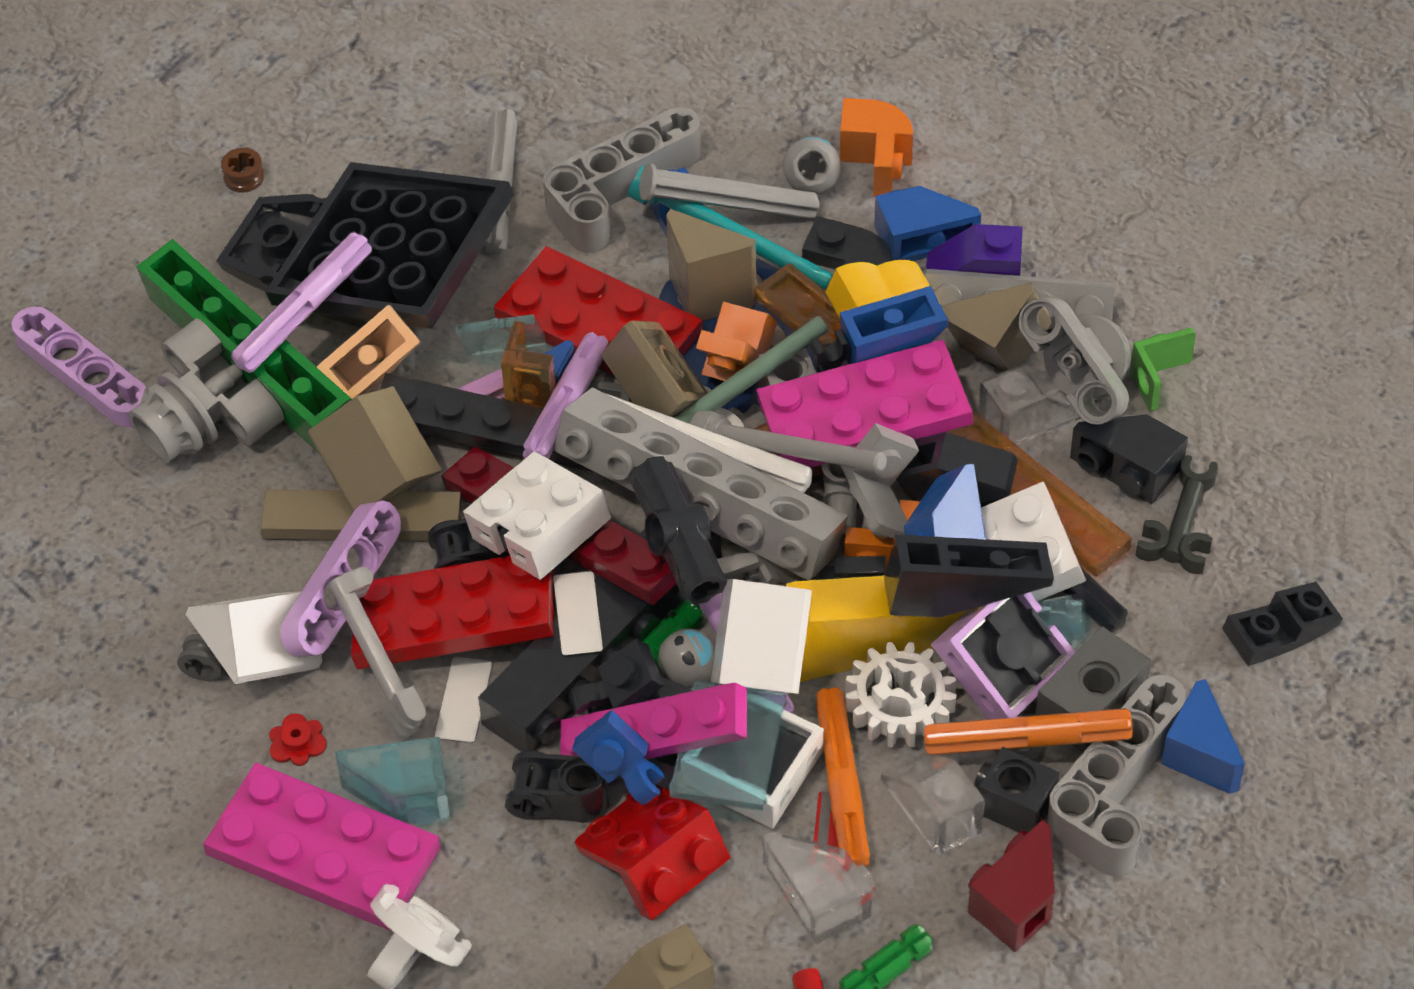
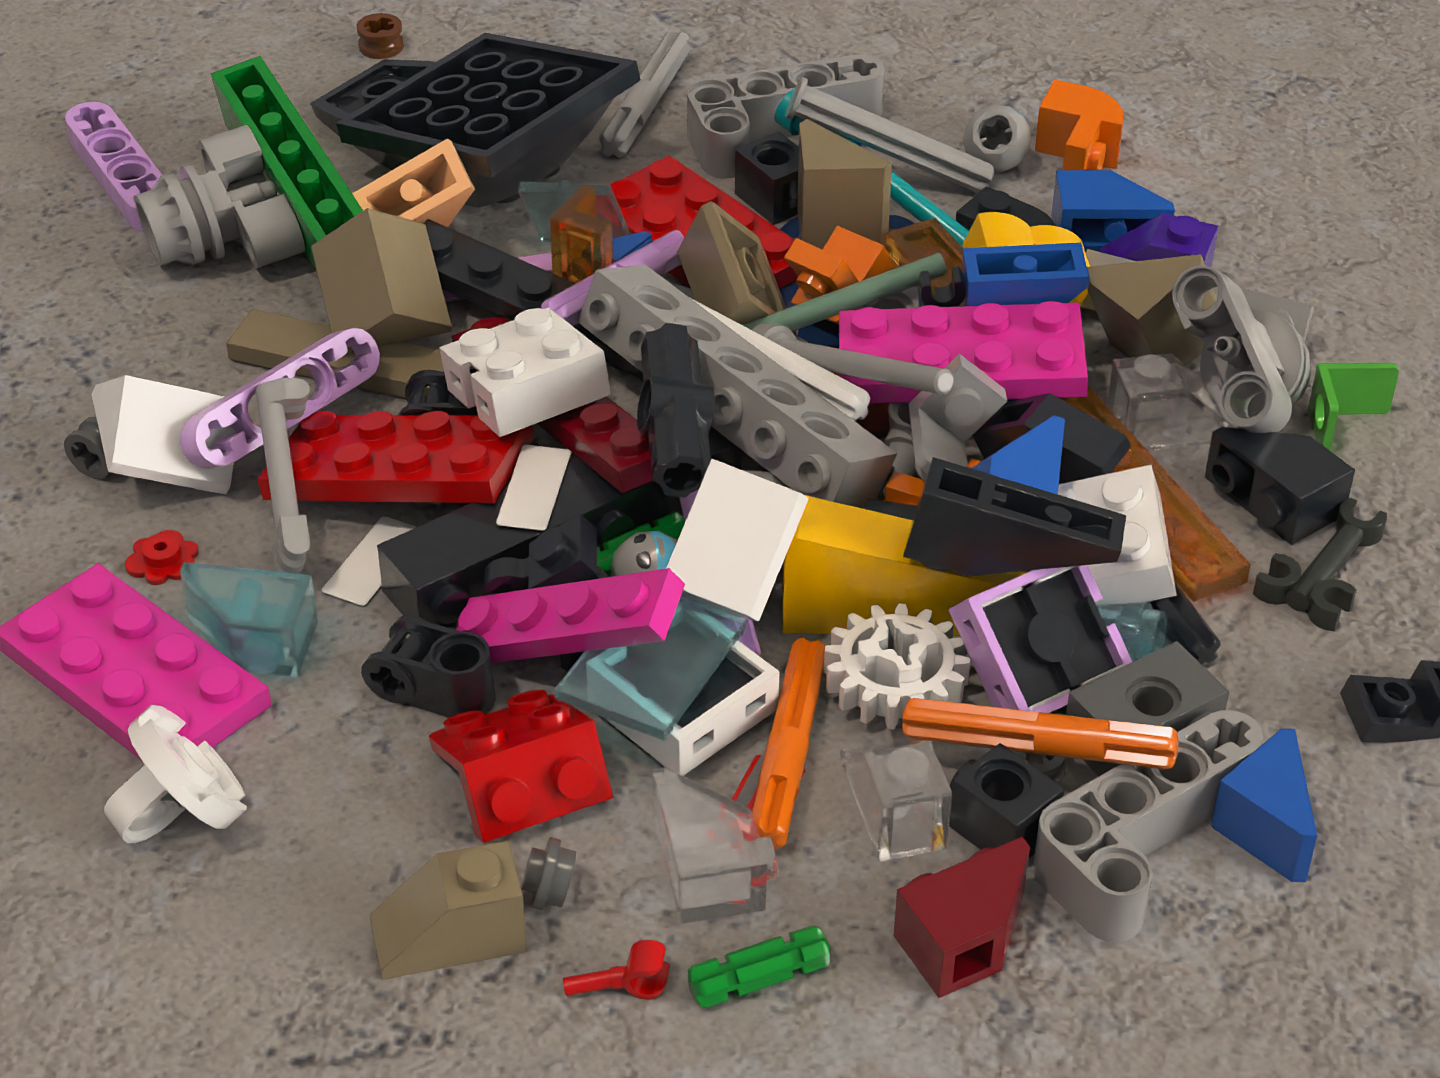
camera: 15 degrees right, 10 degrees down
lavender axle [231,233,372,373] -> none
blue plate [572,710,664,805] -> none
none -> dark grey plate [521,837,576,910]
none -> black brick [735,131,799,225]

